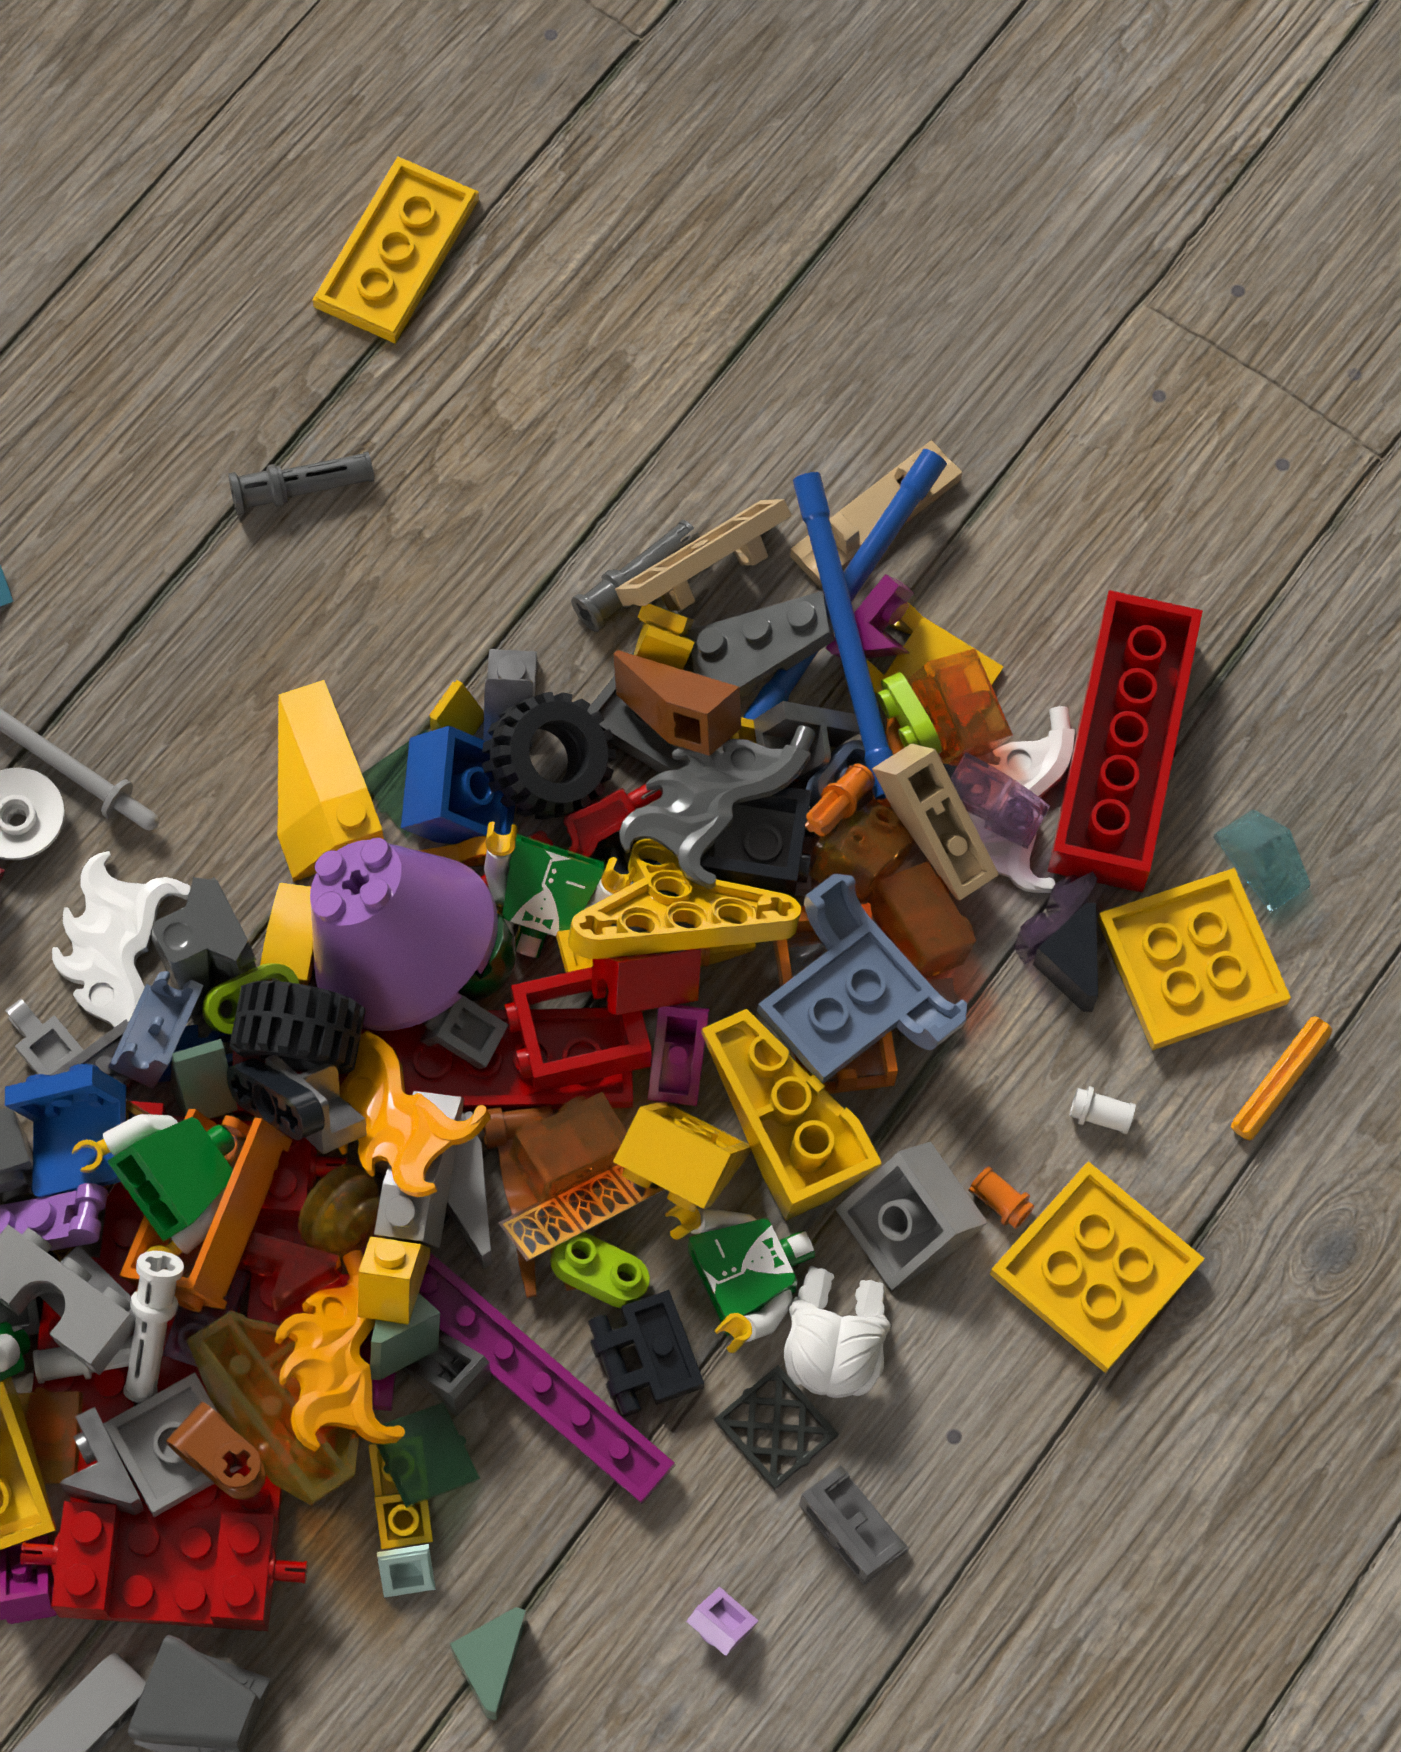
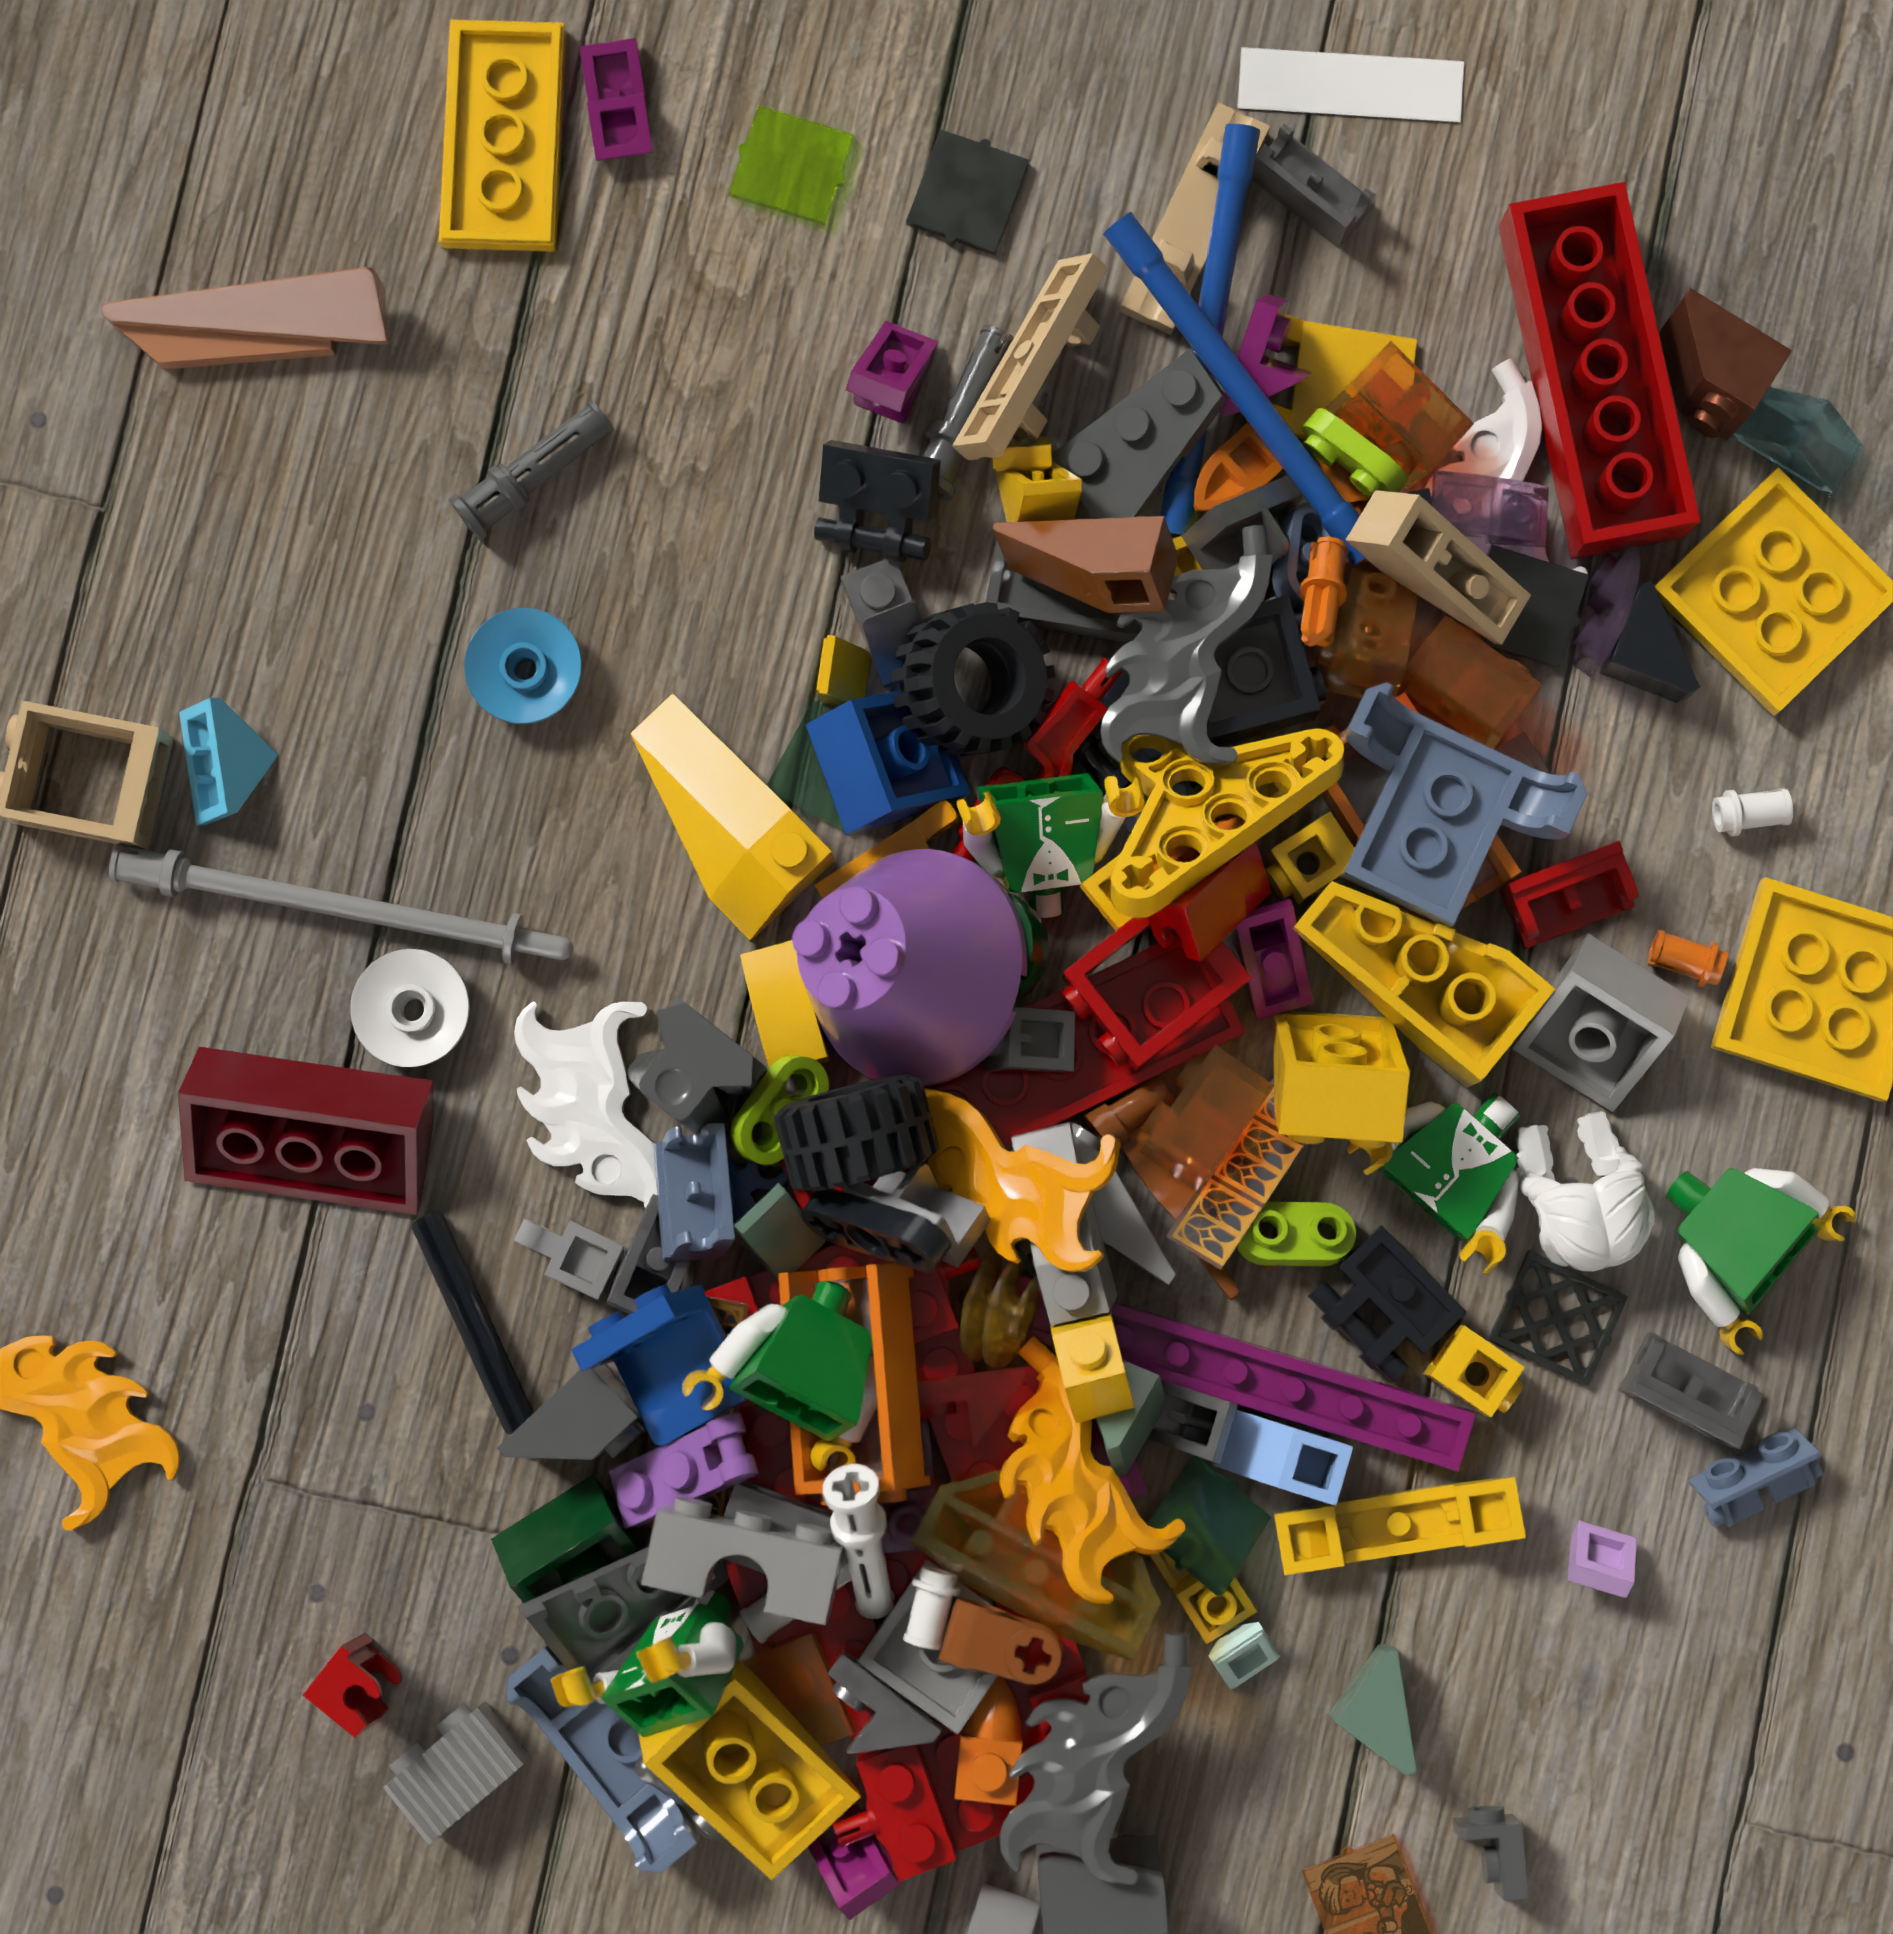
camera: 15 degrees left, 15 degrees up
none -> nougat wedge [101,267,389,369]
none -> dark azure dish [464,608,582,724]
none -> magenta slope [579,38,653,161]
none -> clear neon green piece [729,105,854,226]
none -> black plate [814,440,941,562]
none -> magenta slope [846,320,939,423]
none -> white pin [903,1566,961,1650]
none -> pearl dark grey piece [906,129,1029,255]
none -> orange plate [954,1675,1022,1806]
none -> dark grey piece [1000,1632,1193,1885]
none -> orange plate [1194,422,1283,511]
none -> light blue slope [1213,1410,1353,1506]
none -> white sticker [1238,47,1464,122]
none -> flat silver hinge [1252,123,1376,249]
none -> yellow brick [1265,812,1354,905]
none -> yellow slope [1274,1476,1526,1575]
none -> yellow brick [1423,1325,1525,1417]
none -> pearl dark grey piece [1460,544,1589,668]
none -> red hinge [1499,841,1639,950]
none -> copper slope [1659,288,1793,441]
none -> green torso [1666,1168,1857,1355]
none -> sand blue hinge [1688,1428,1823,1528]

